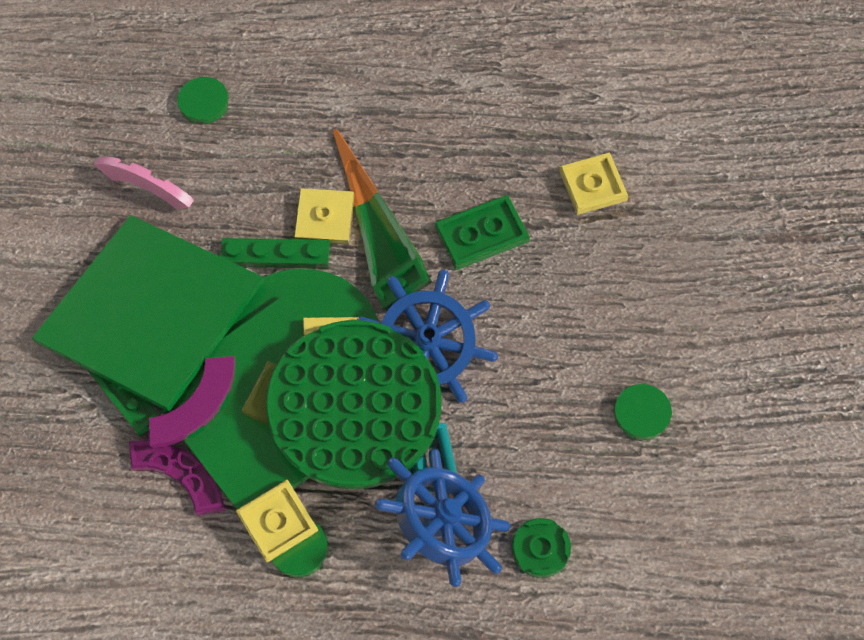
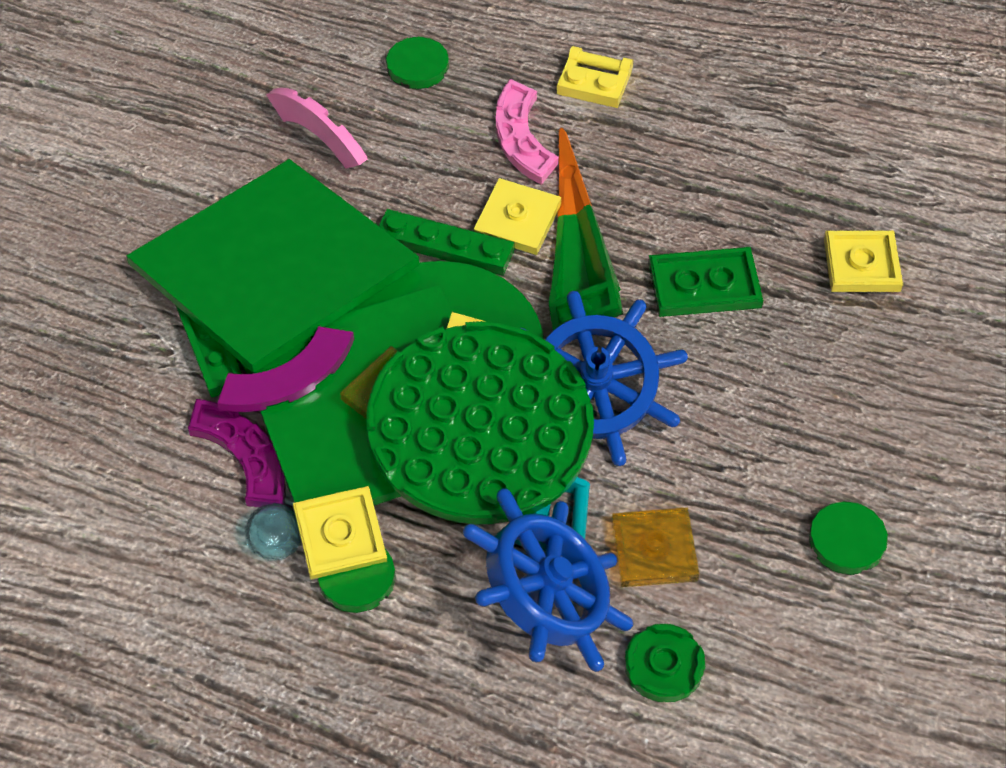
camera: 15 degrees right, 10 degrees down
none -> clear light blue hair [245,503,301,561]
none -> bright pink tile [496,79,559,185]
none -> light yellow plate [557,46,633,108]
none -> clear yellow plate [611,507,699,587]

